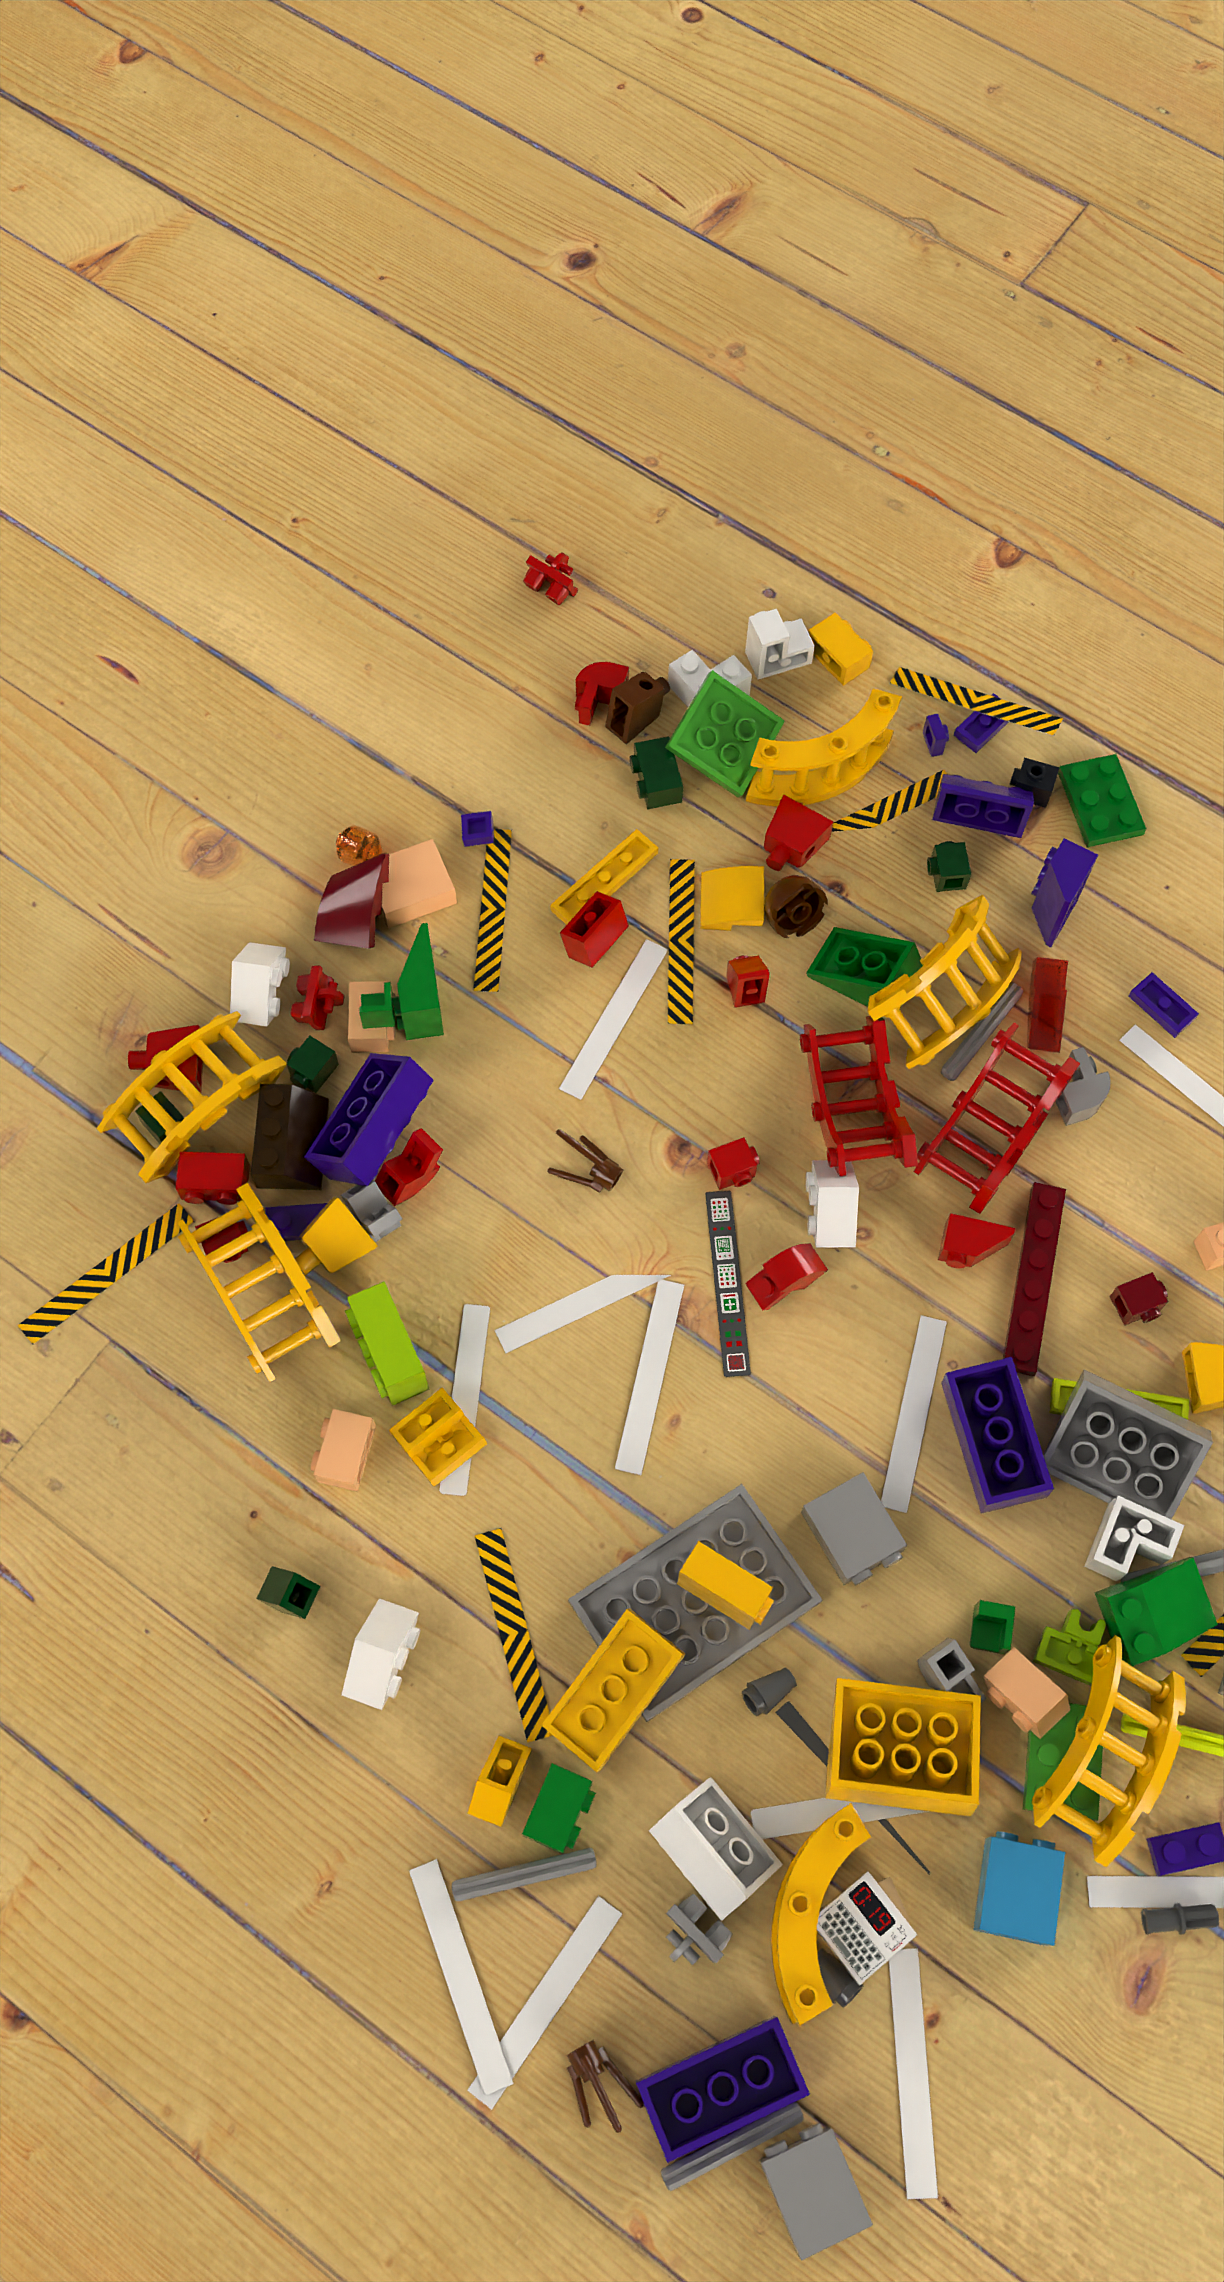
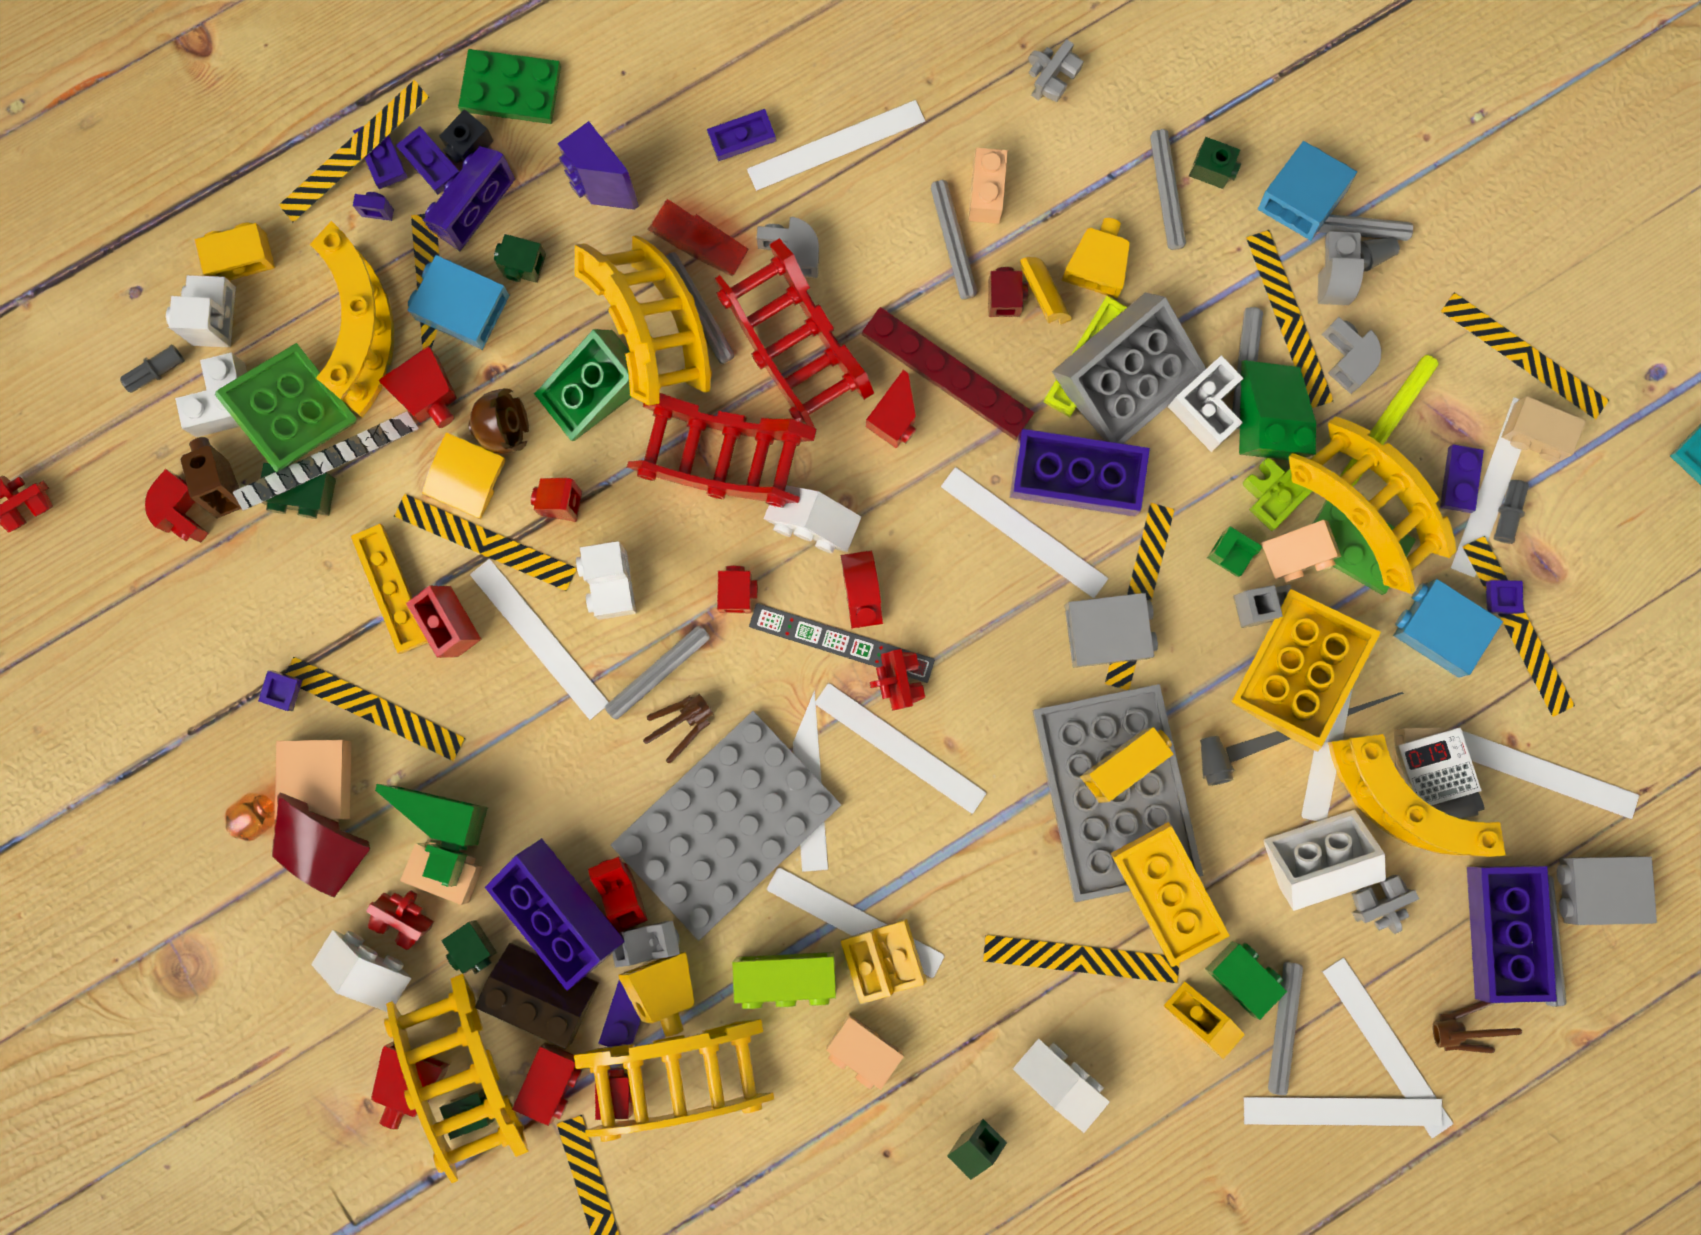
camera: 70 degrees left, 15 degrees up
none -> dark grey axle [120,345,185,393]
none -> sticker [233,411,419,511]
none -> dark purple plate [396,126,459,195]
none -> dark azure brick [408,255,510,350]
none -> white brick [576,541,636,620]
none -> light grey axle [605,625,710,720]
none -> light grey plate [611,711,841,941]
none -> red hips [869,649,925,711]
none -> light grey axle [931,180,977,299]
none -> yellow slope [1020,257,1072,325]
none -> sticker [1105,502,1175,690]
none -> sticker [1462,536,1575,717]
none -> dark purple plate [1486,580,1524,614]

